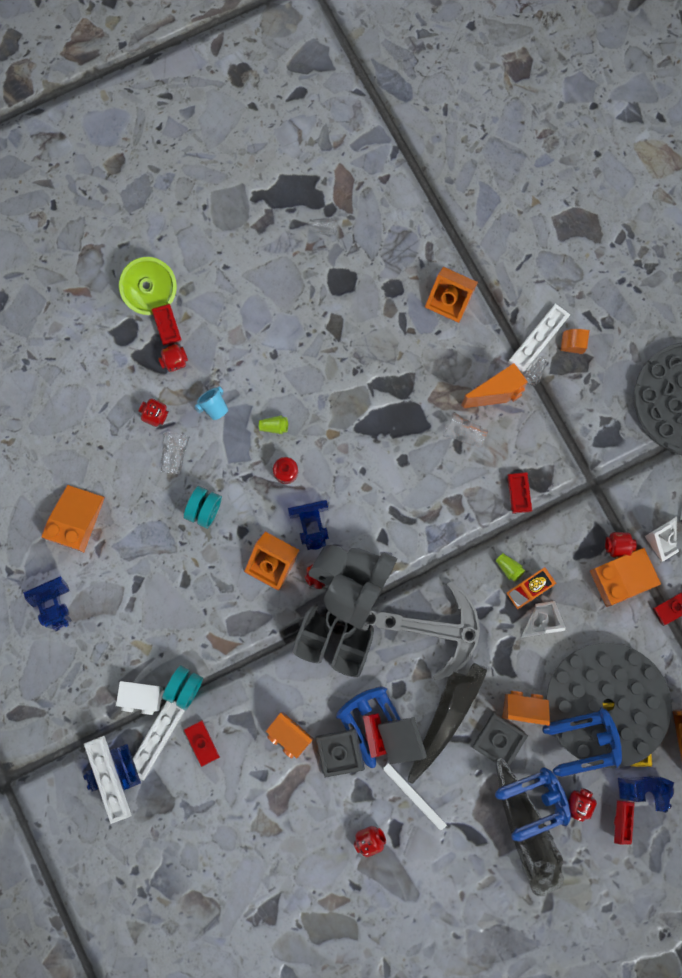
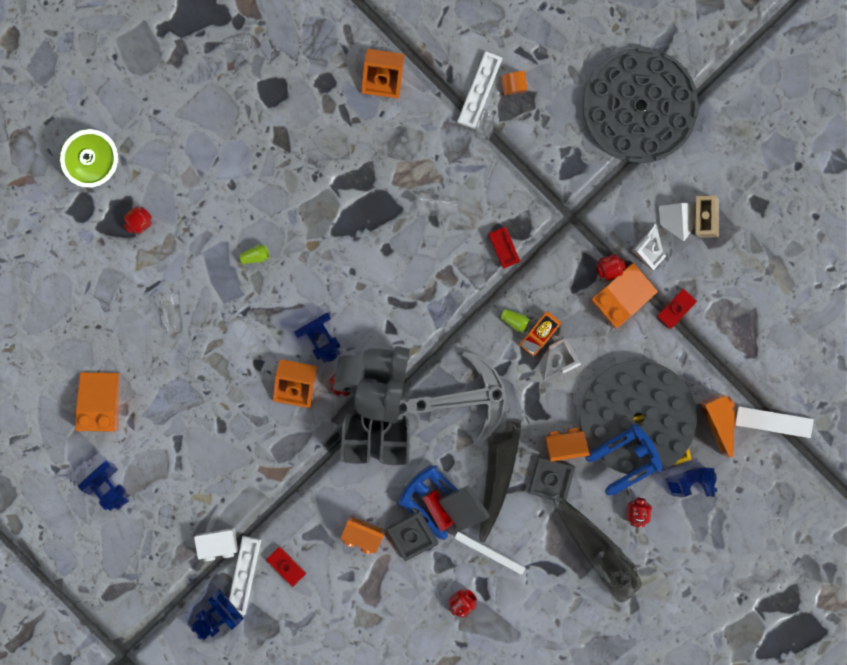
camera: 20 degrees left, 10 degrees up
white tile [84,736,132,824] -> none
red head [138,398,169,427] -> none
red plate [152,304,182,346] -> none
teal wheel [162,665,203,711] -> none
teal wheel [184,486,222,529] -> none
medium azure piece [195,386,228,420] -> none
red head [273,457,299,484] -> none
orange slope [462,363,528,408] -> none
blue piece [495,768,571,841] -> none
red plate [614,800,635,845] -> none

